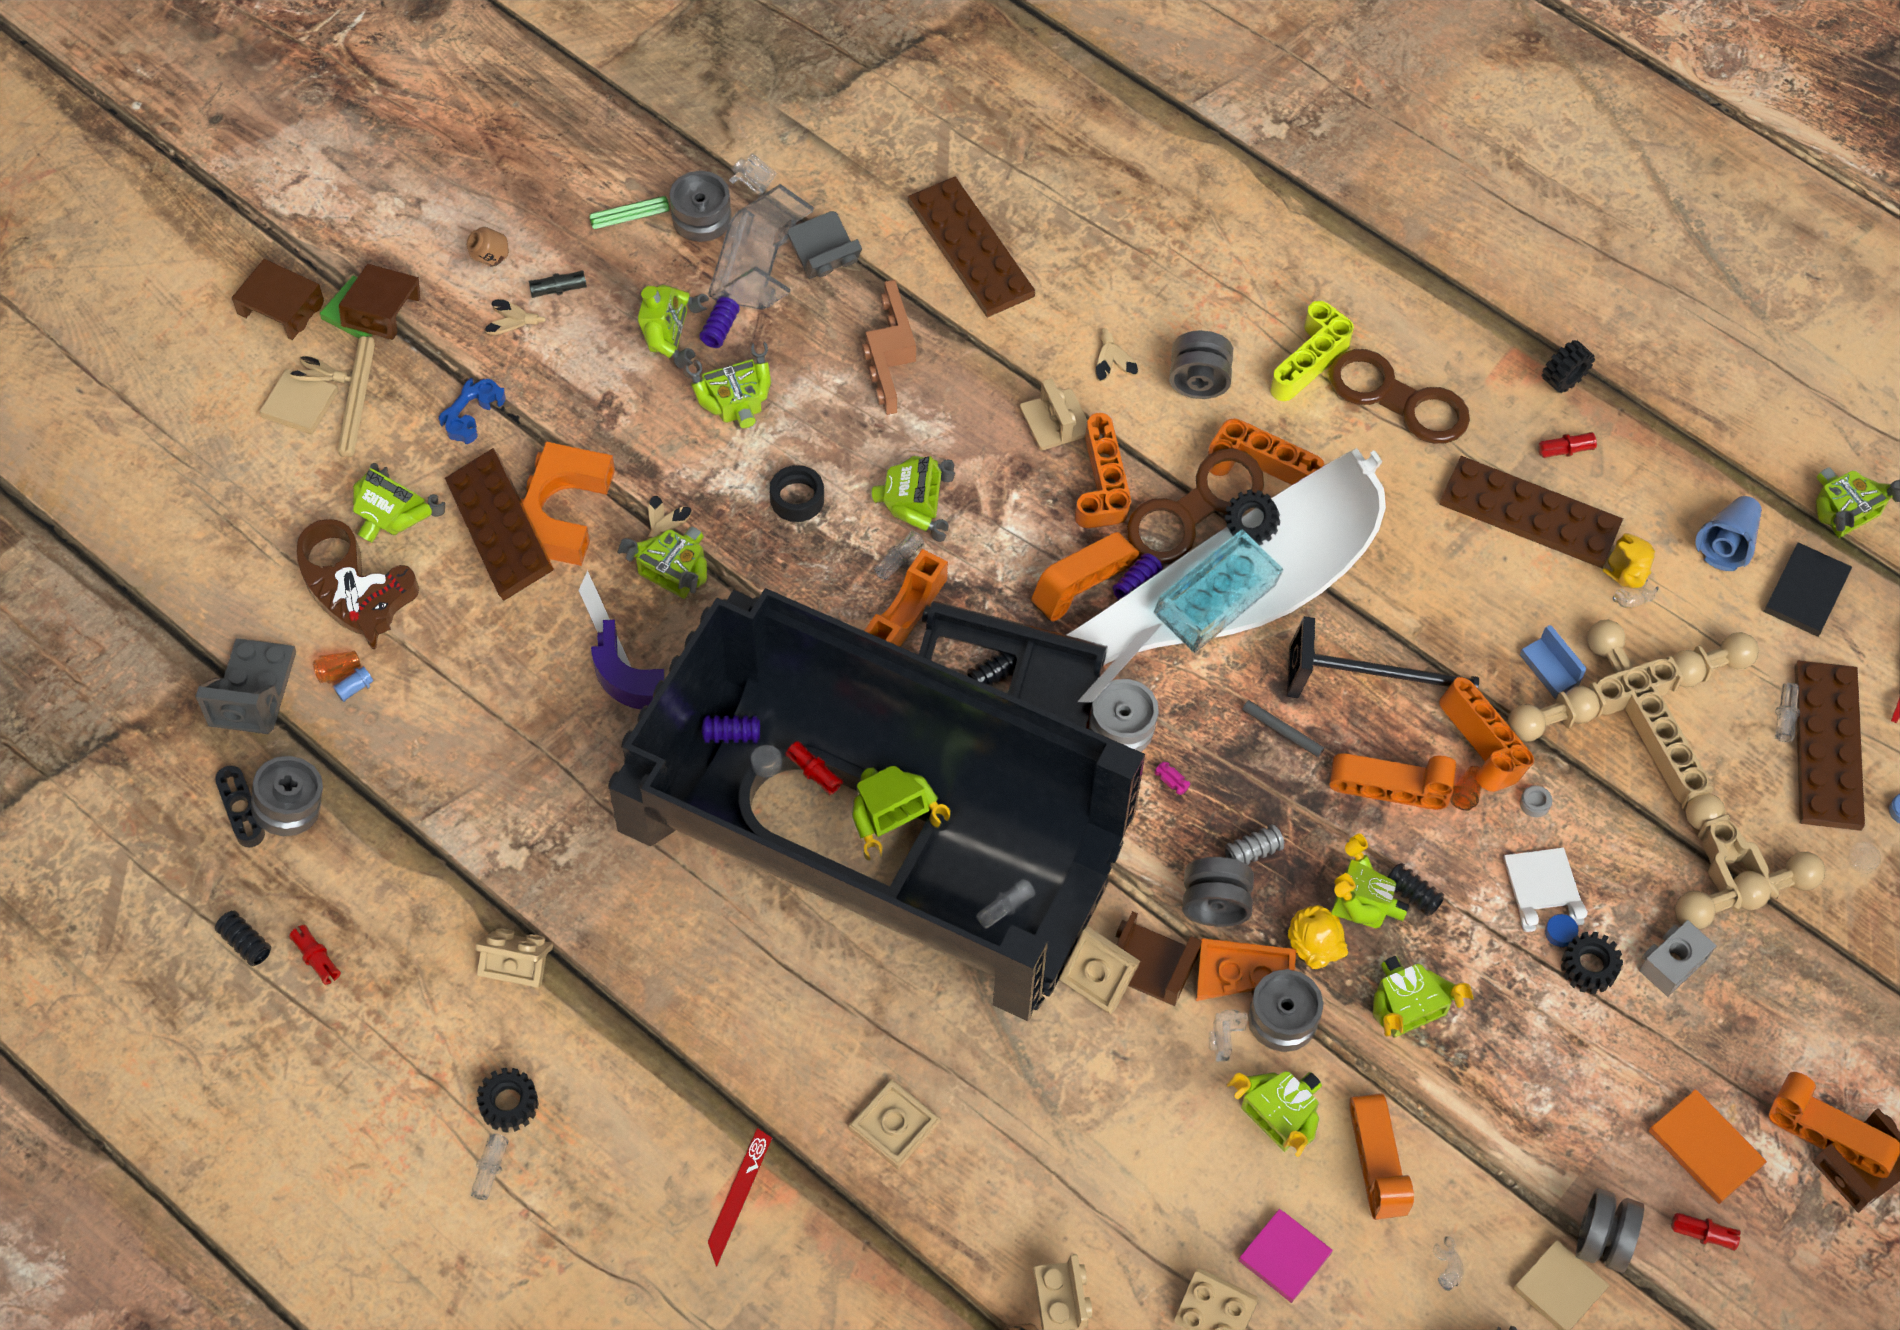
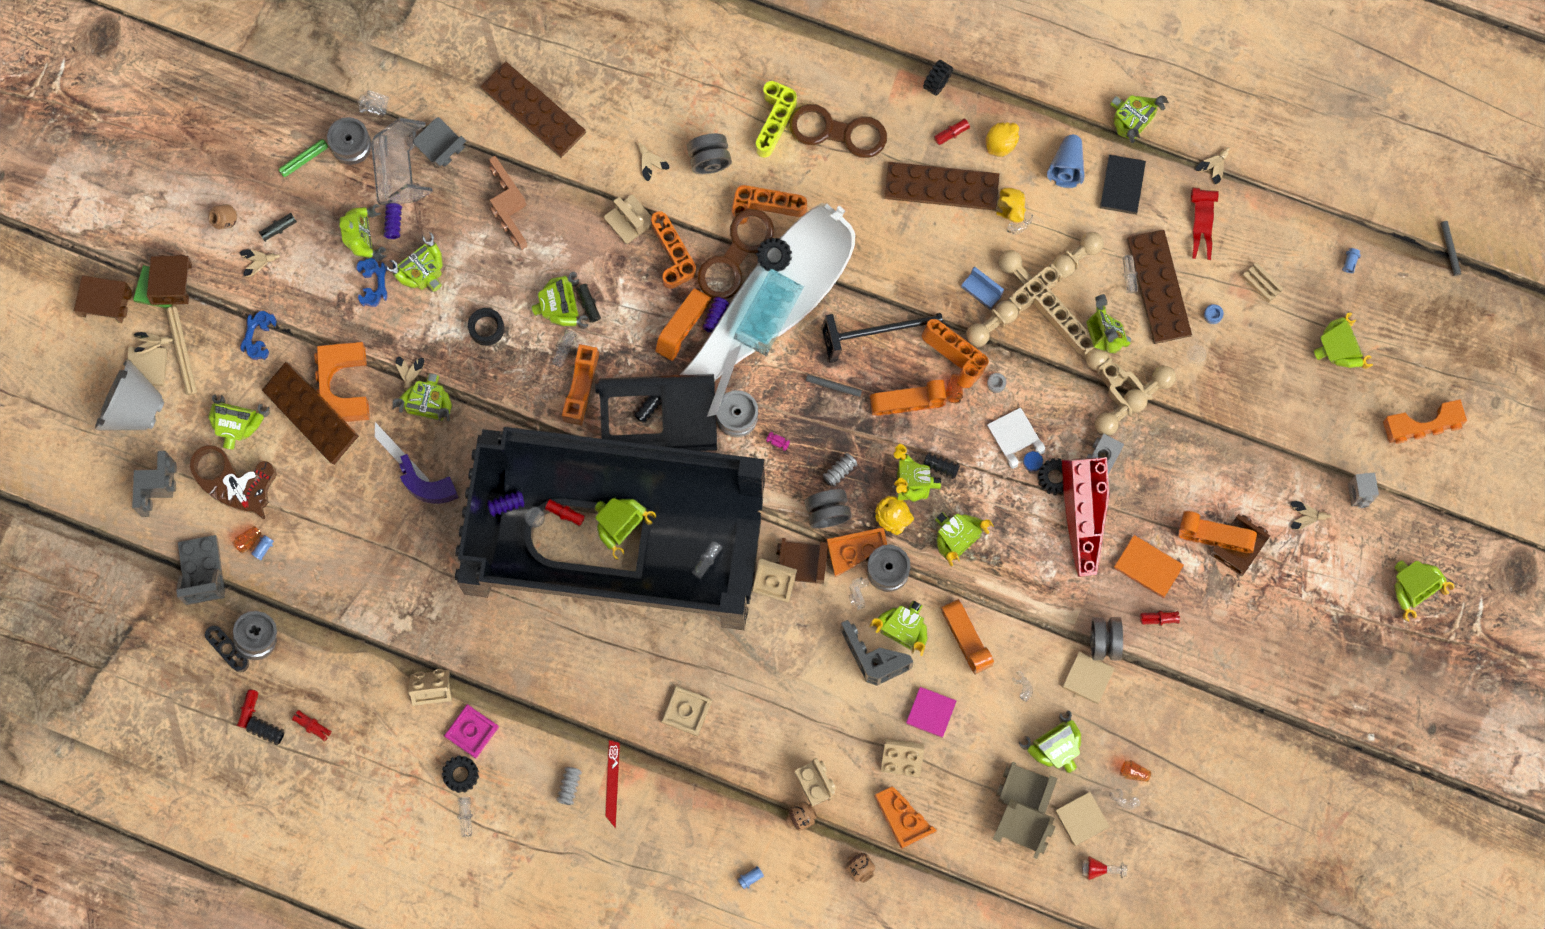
camera: 15 degrees left, 15 degrees up
none -> light grey cone [95,359,164,431]
none -> dark grey bracket [132,451,177,517]
none -> red axle [236,689,259,729]
none -> blue helmet [357,258,388,307]
none -> dark pink tile [444,704,499,759]
none -> light grey piece [556,767,582,805]
none -> pearl dark grey pin [576,284,601,323]
none -> dark grey bracket [841,620,913,686]
none -> yellow hair [986,122,1019,157]
none -> red wedge [1062,457,1109,577]
none -> lime torso [1086,294,1131,353]

